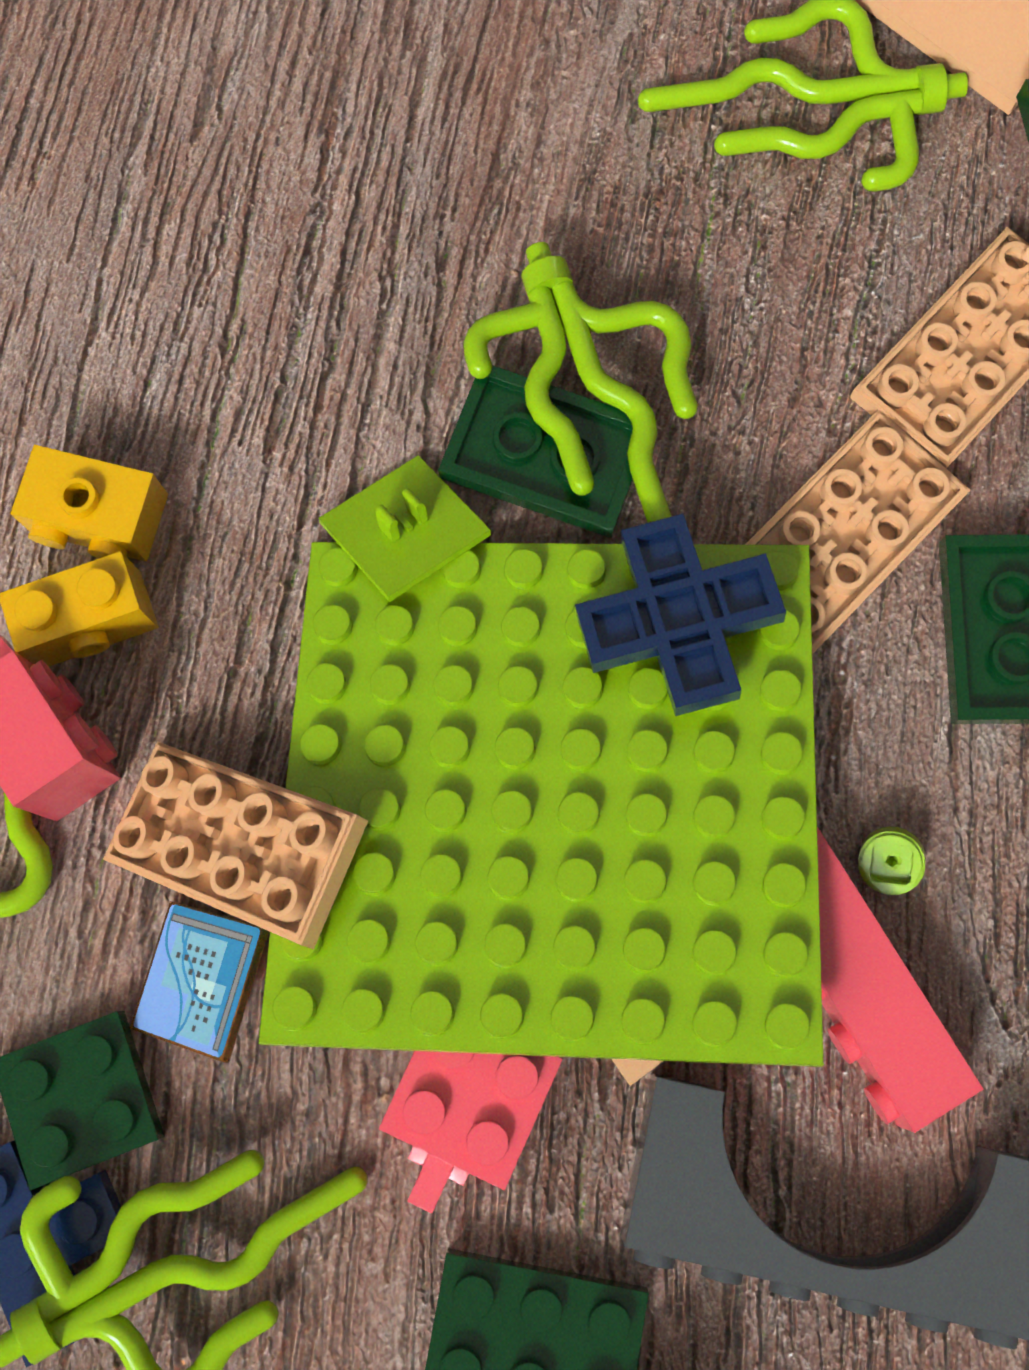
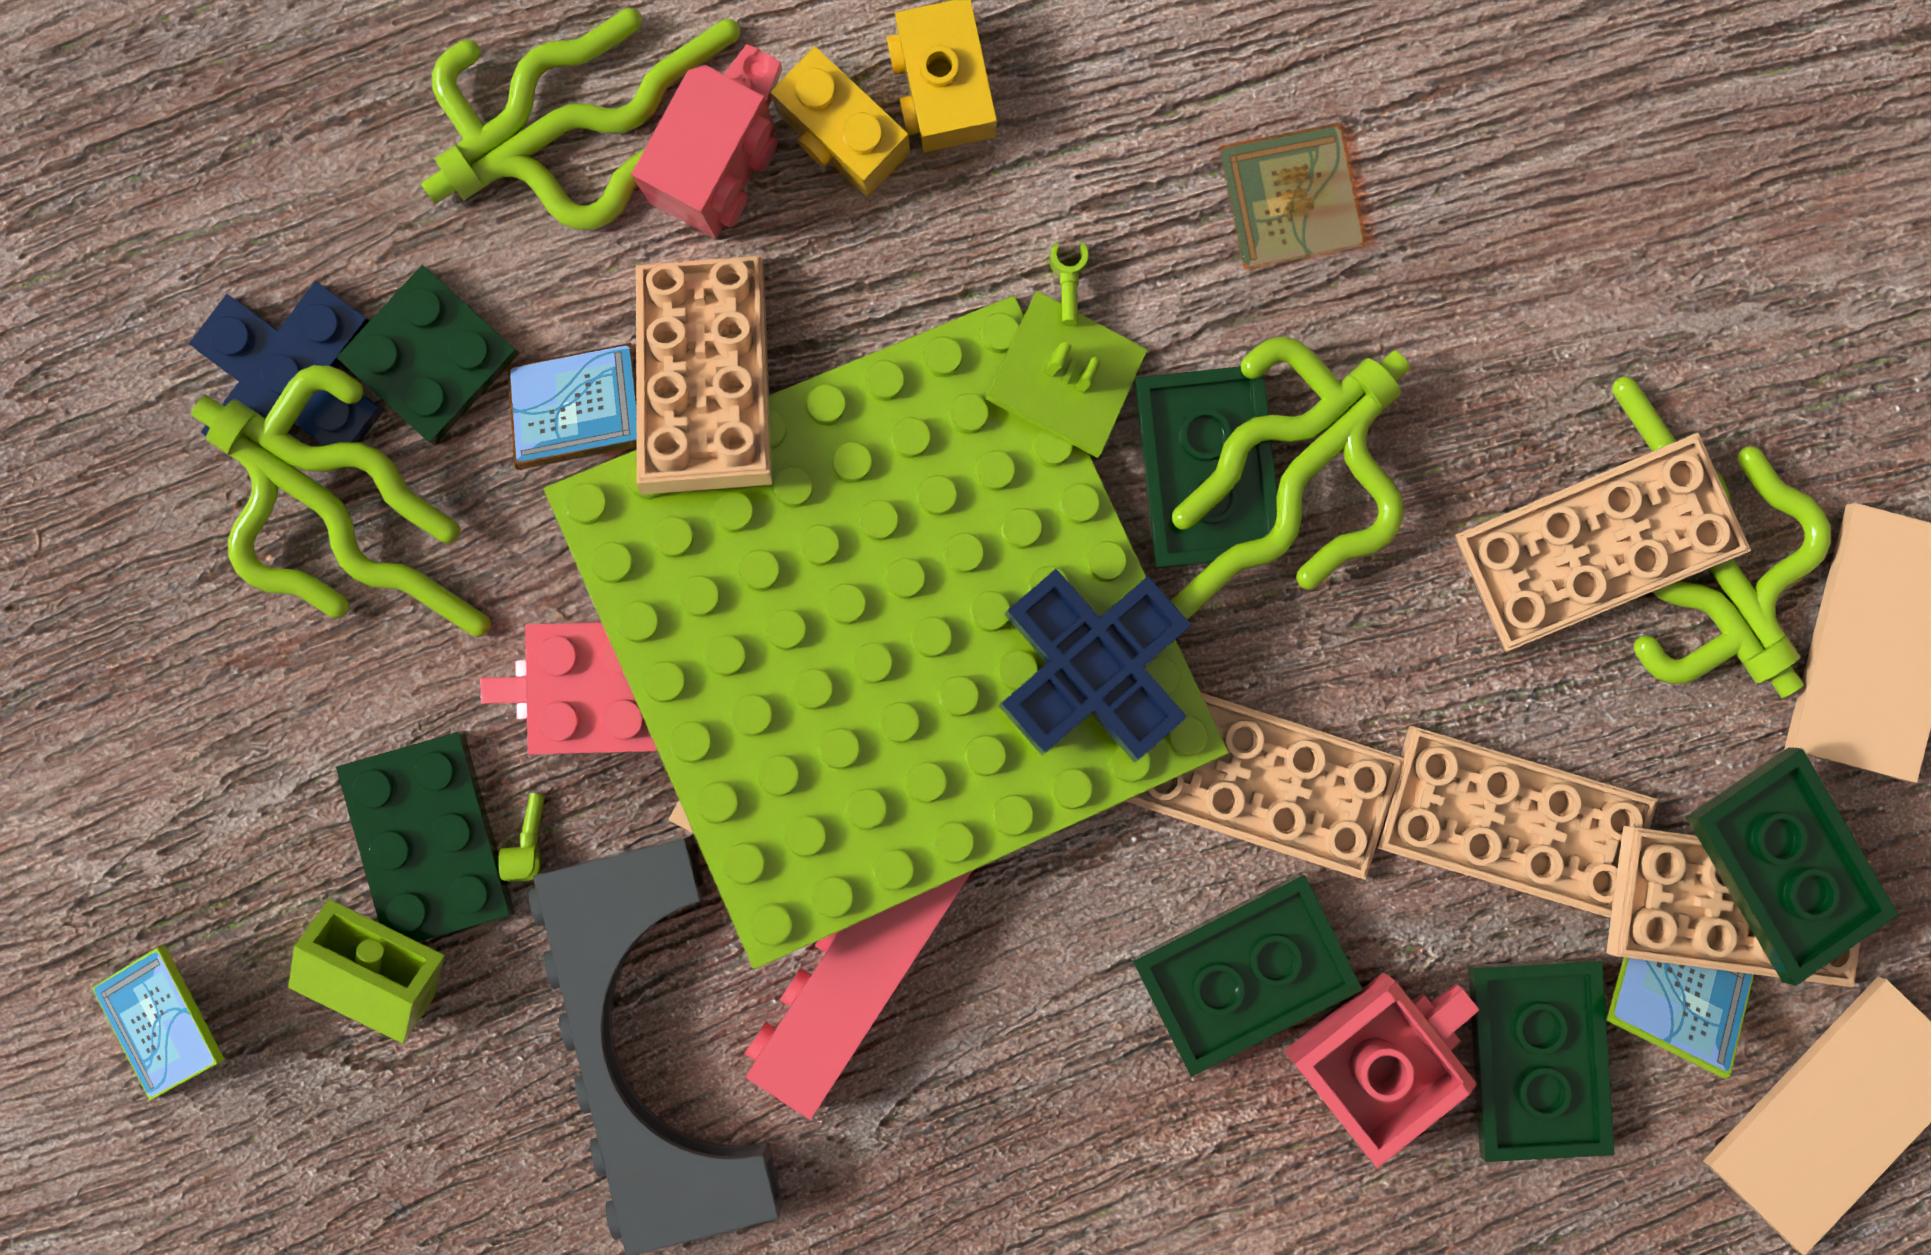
camera: 65 degrees right, 10 degrees up
lime tile [858,826,926,895] -> none
none -> lime hand [499,793,545,882]
none -> lime hand [1049,241,1089,326]
none -> clear orange piece [1218,122,1367,270]
none -> light nougat tile [1454,433,1751,652]

